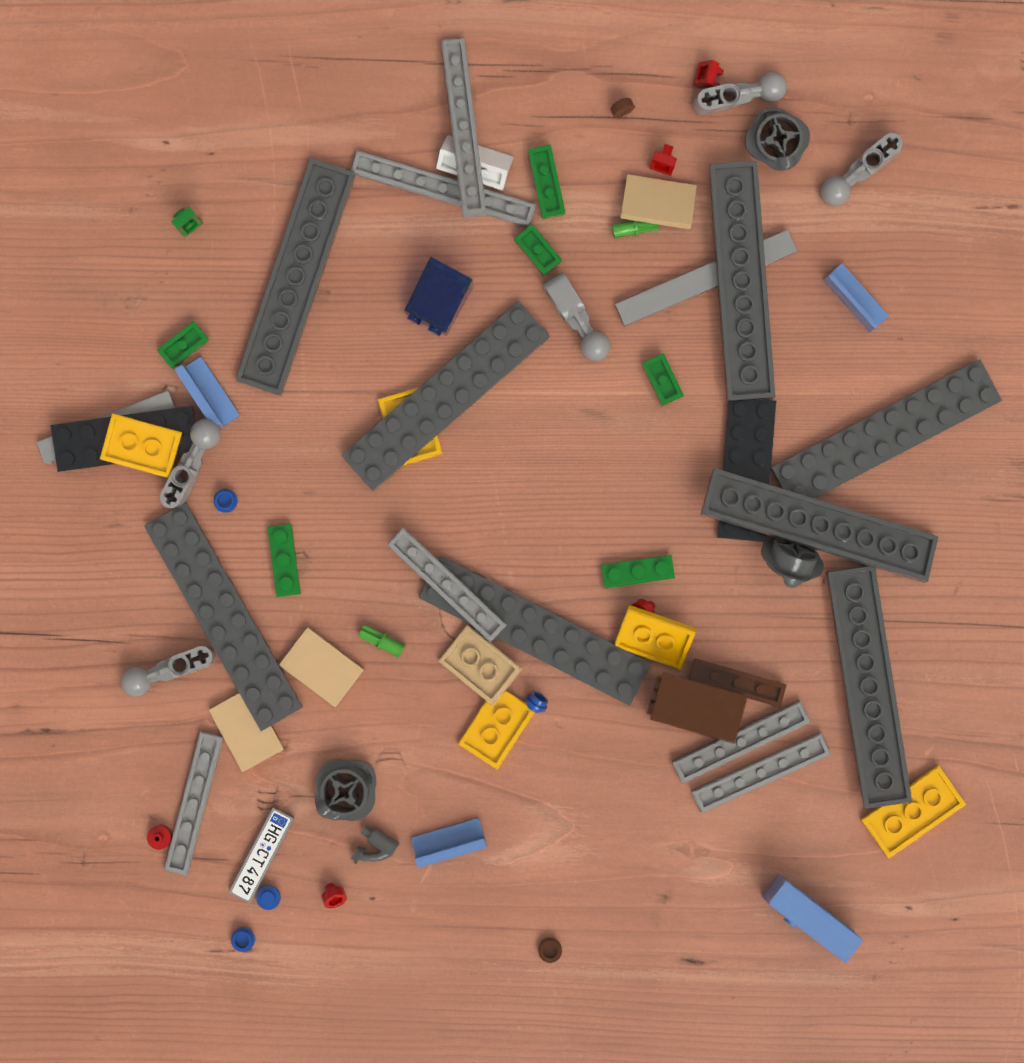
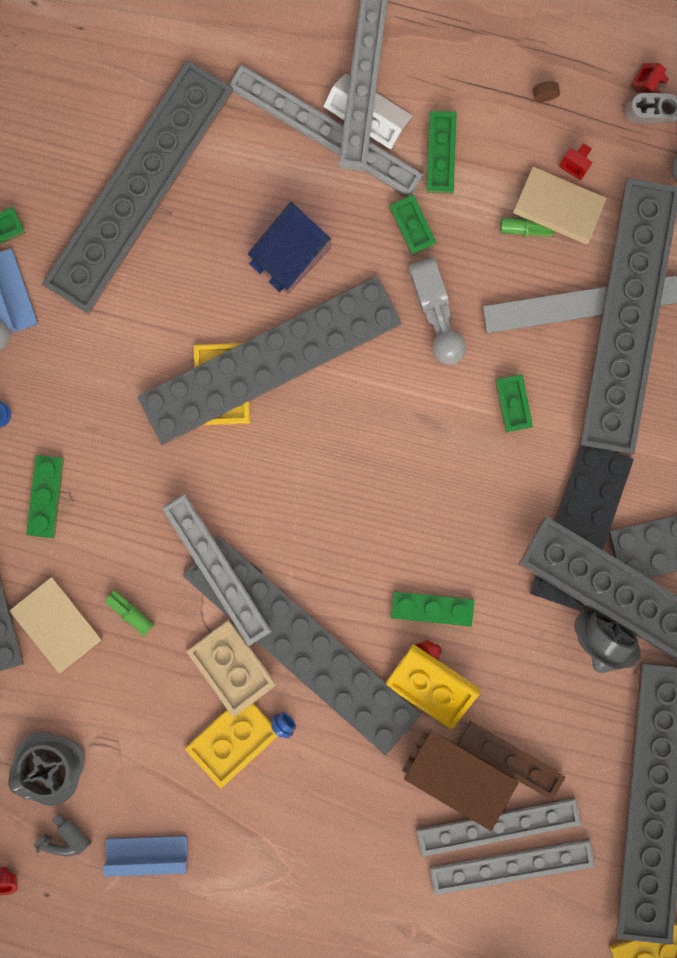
camera: 15 degrees right, 0 degrees up
green plate [171,207,203,238] -> none

